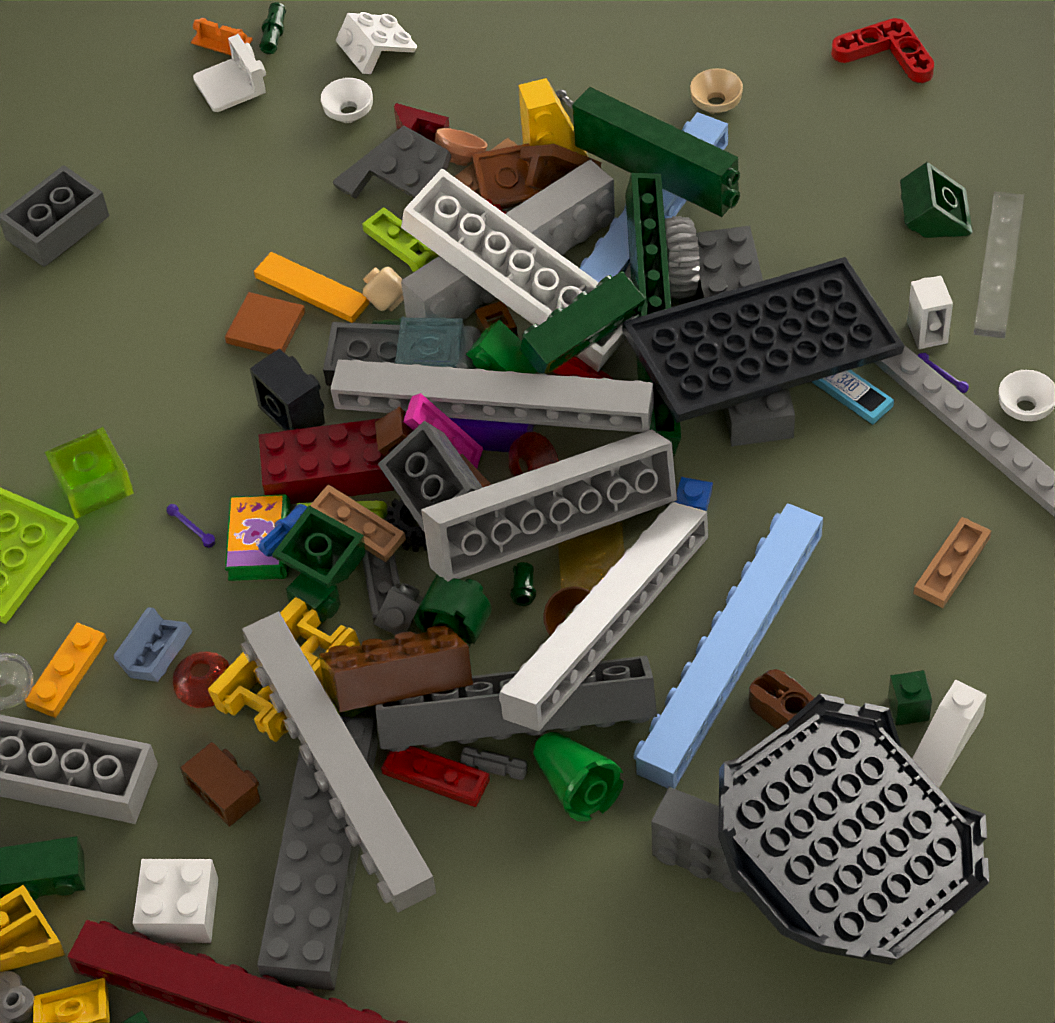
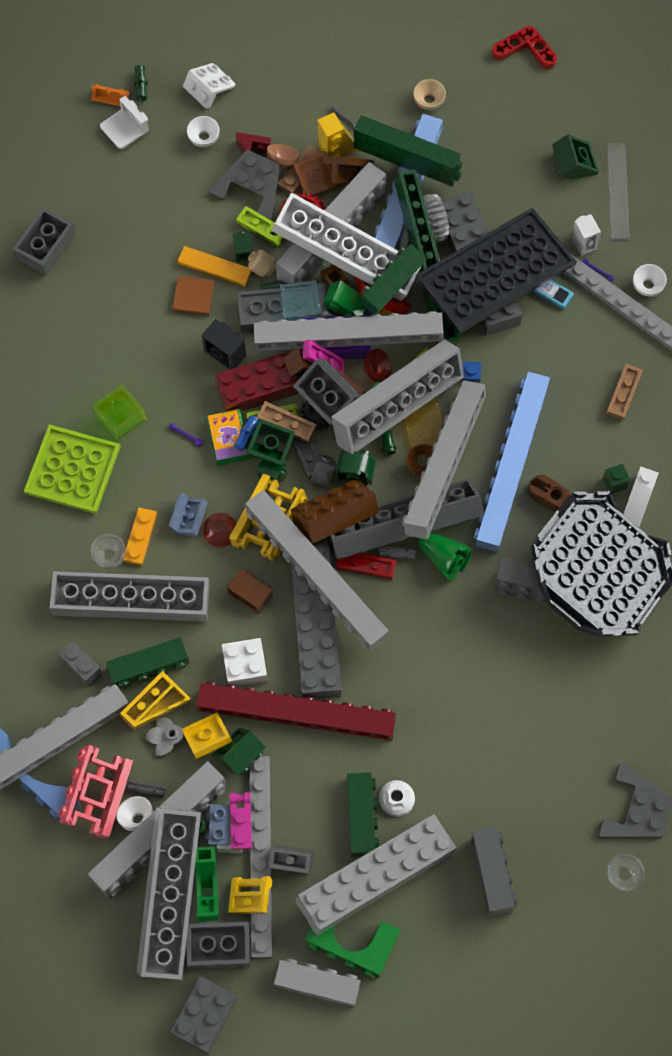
camera: 15 degrees left, 15 degrees up
none -> dark green brick [233,231,254,262]

